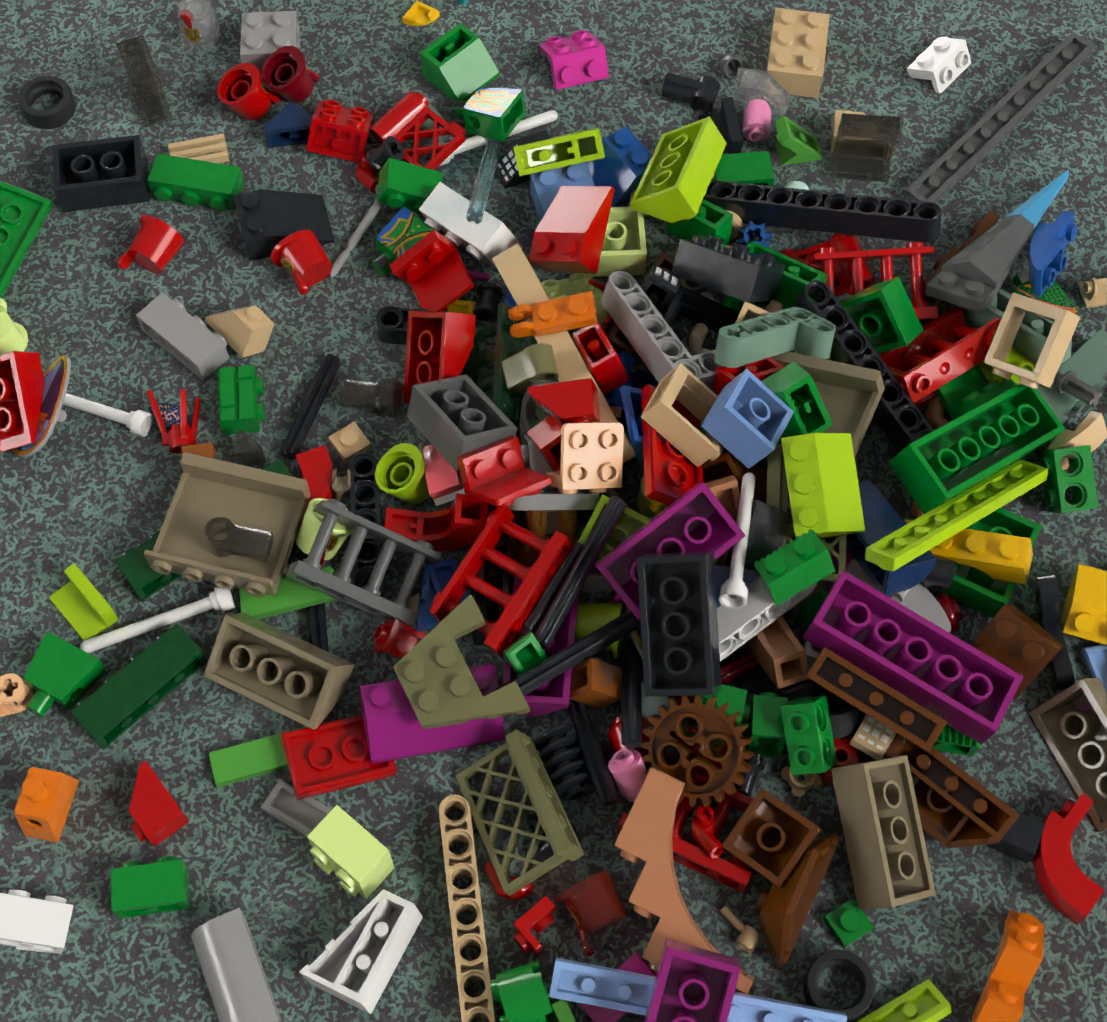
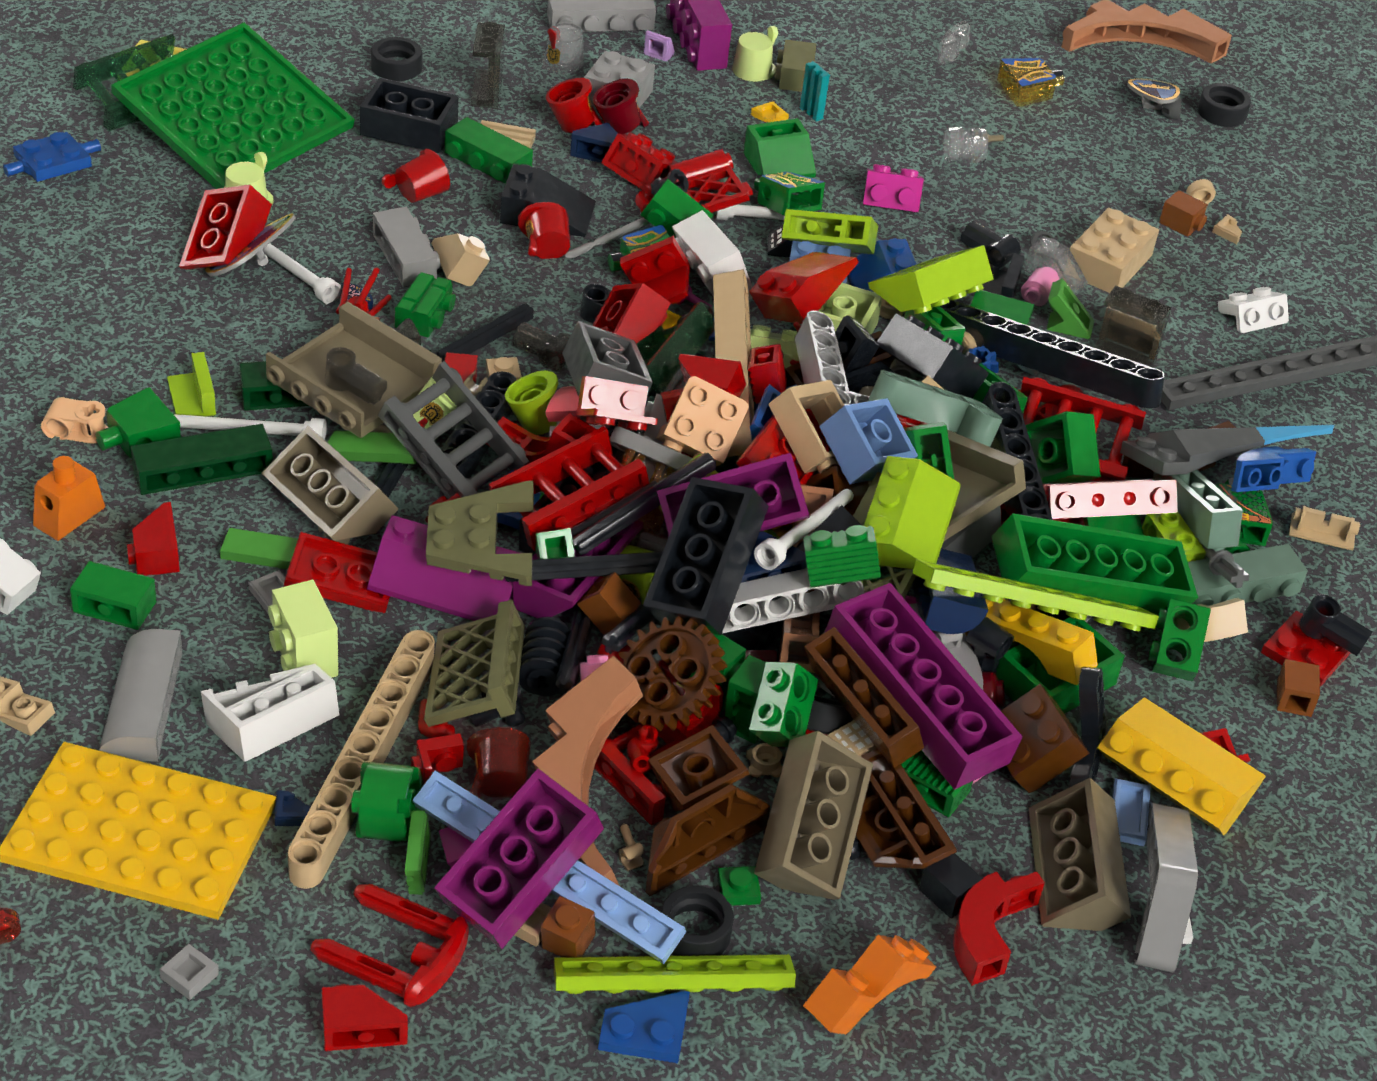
camera: 20 degrees right, 20 degrees down
clear light blue axle [466,140,501,224] -> none
olive piece [501,343,559,395] -> none
orange hinge [508,291,597,338] -> none
tan window [983,293,1080,389] -> none

